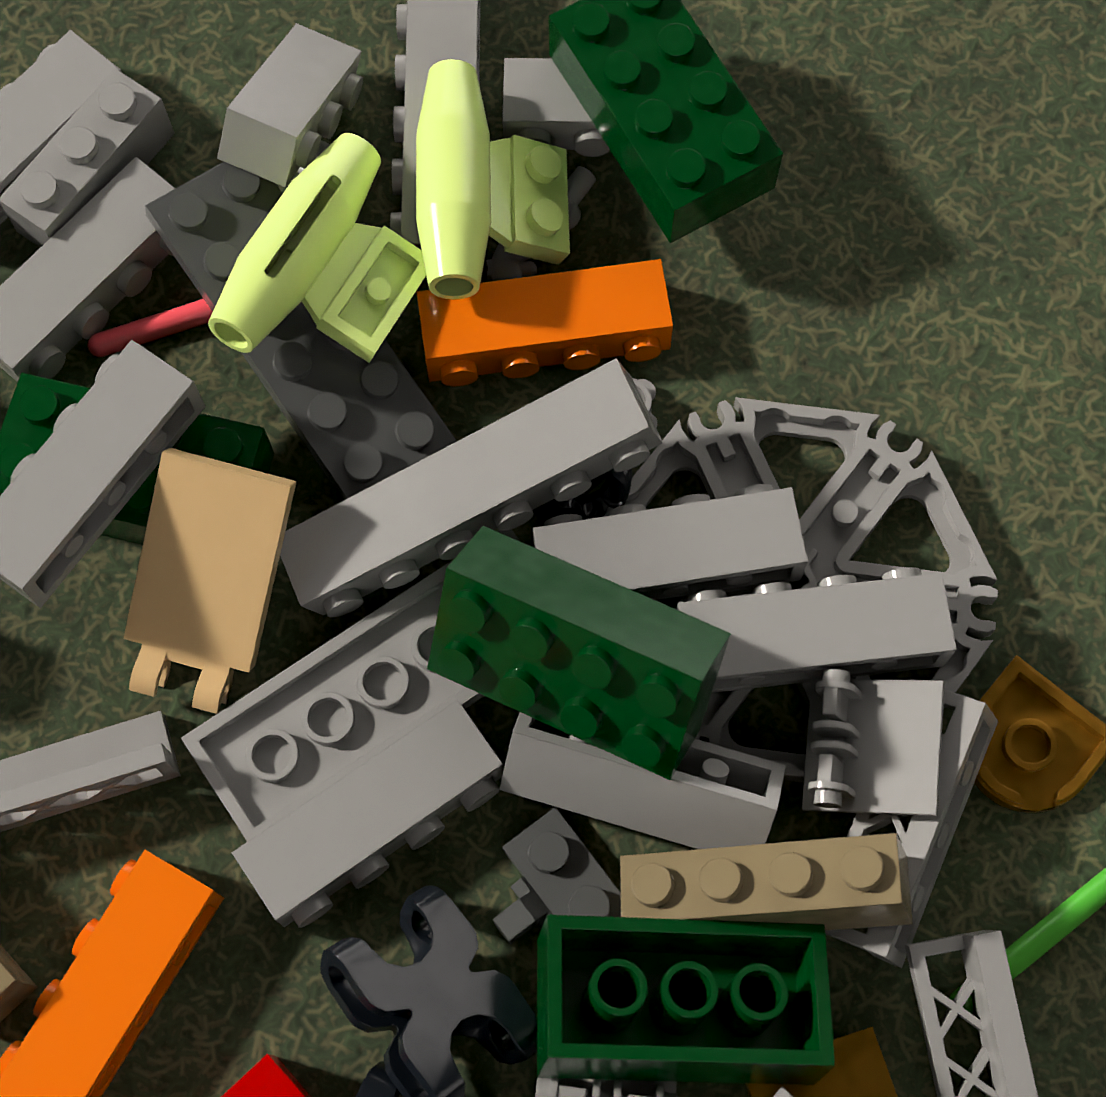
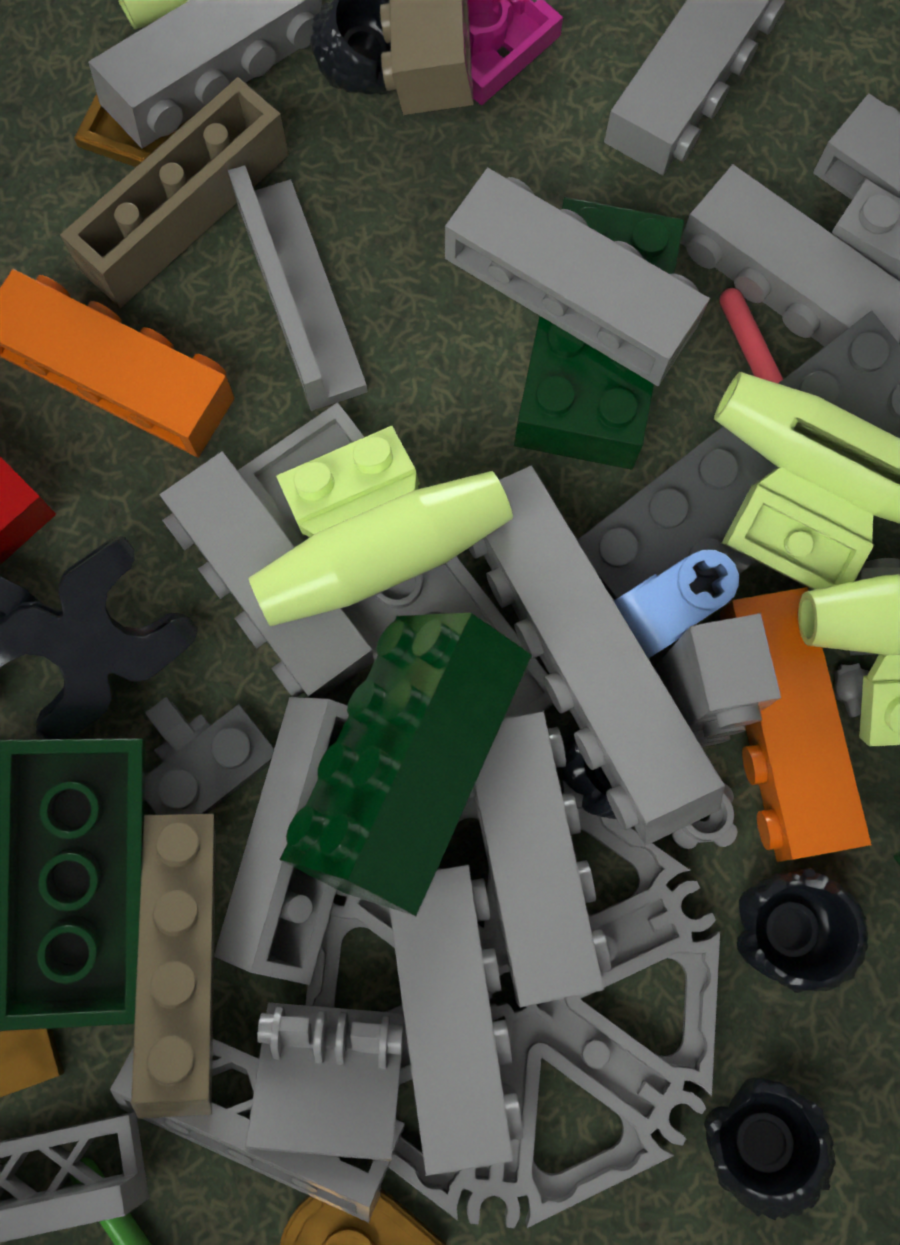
camera: 85 degrees right, 5 degrees up
tan tile [123,448,297,714] -> none
none -> yellowish green plate [248,426,513,627]
none -> light blue piece [614,550,739,658]
none -> light grey brick [655,613,781,747]
none -> black hair [704,1077,836,1220]
none -> black hair [737,868,868,993]

